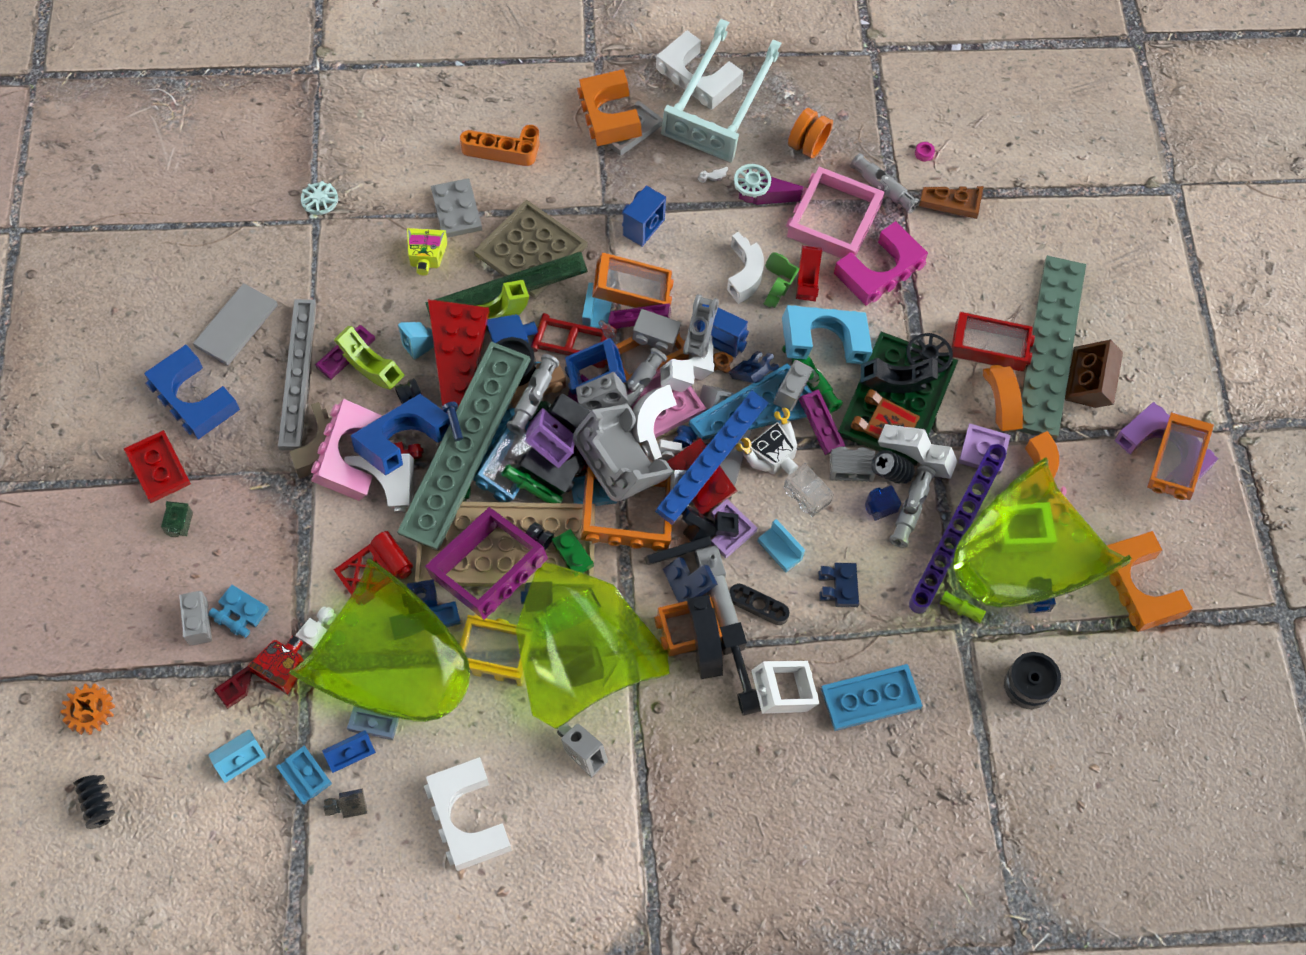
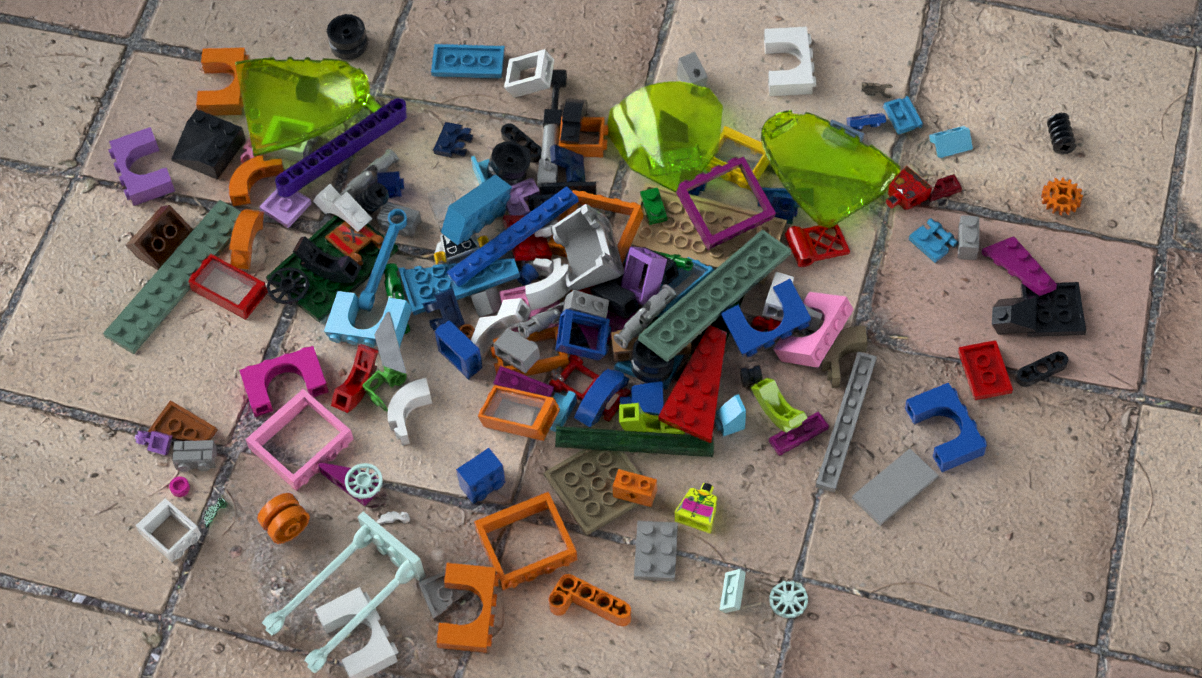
camera: 155 degrees left, 5 degrees down
clear green brick [161,501,193,537] -> none
white plate [296,606,336,650] -> none
dark blue piece [443,402,463,441] -> none
black wheel [526,522,554,550] -> none
light grey piece [683,294,719,359] -> none
black plate [715,511,739,537] -> none
light grey brick [773,360,813,411] -> none
magenta tile [799,389,845,455] -> none
light grey piece [850,153,920,214] -> none
window [1147,412,1214,500] -> none
none -> medium lavender plate [135,431,172,455]
none -> white window [136,498,201,563]
none -> black slope [171,109,246,180]
none -> light grey brick [172,440,217,472]
none -> clear green piece [203,498,228,527]
none -> dark azure piece [358,209,407,312]
none -> sticker [374,312,406,373]
none -> dark azure brick [441,175,512,245]
none -> orange window [474,491,577,590]
none -> black wheel [487,142,531,186]
none -> blue arch [574,369,629,427]
none -> orange brick [612,469,657,507]
none -> light aqua plate [720,569,746,613]
none -> magenta wing [981,236,1057,296]
none -> black slope [992,296,1037,335]
none -> black beam [1016,351,1068,387]
none -> black plate [1020,282,1086,337]

